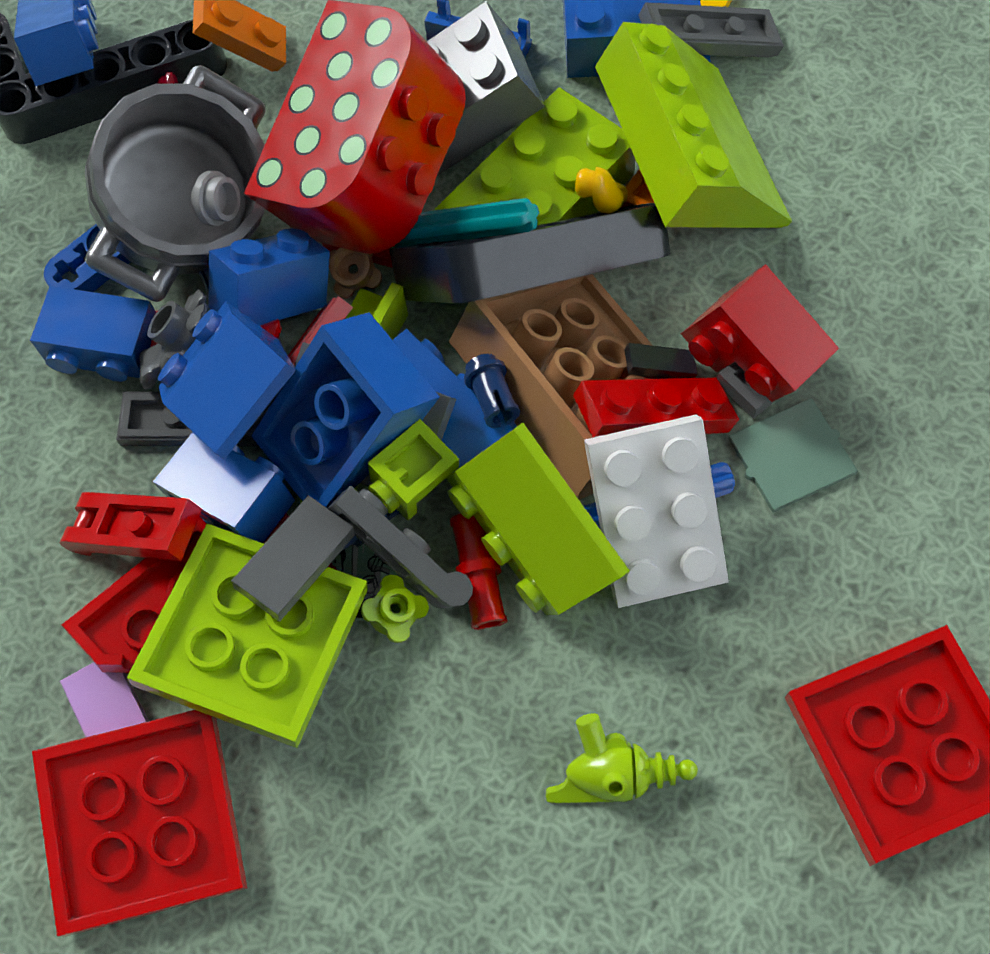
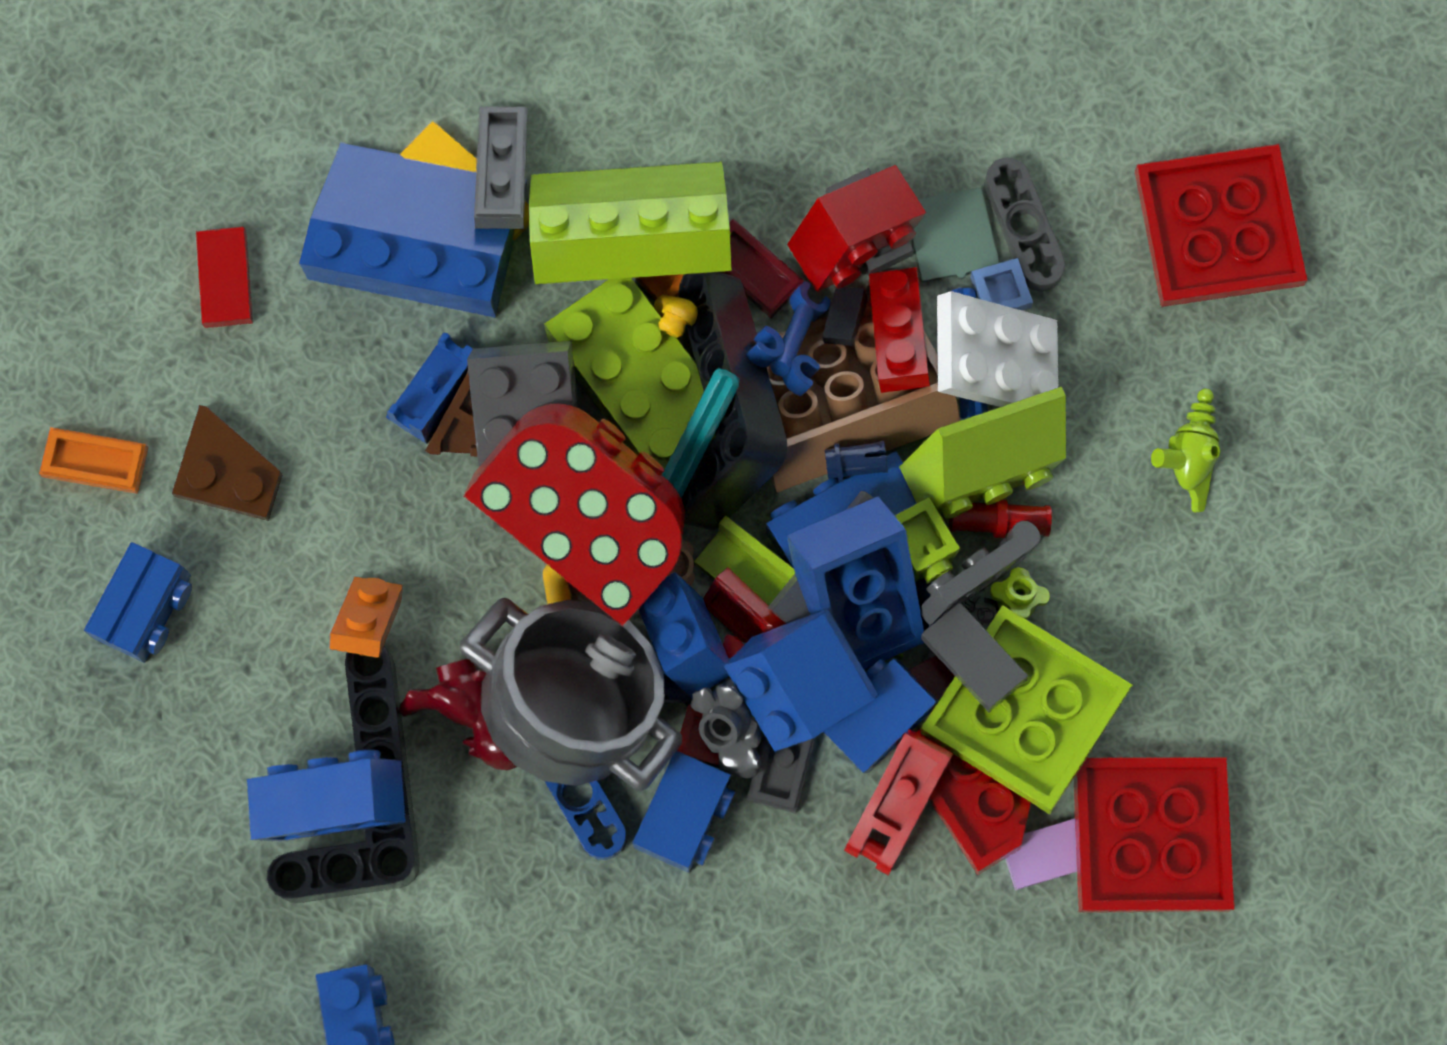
camera: 80 degrees left, 10 degrees up
none -> dark red tile [722,218,804,319]
none -> blue bar [746,281,830,396]
none -> medium blue plate [970,258,1033,311]
none -> dark grey beam [985,157,1065,292]

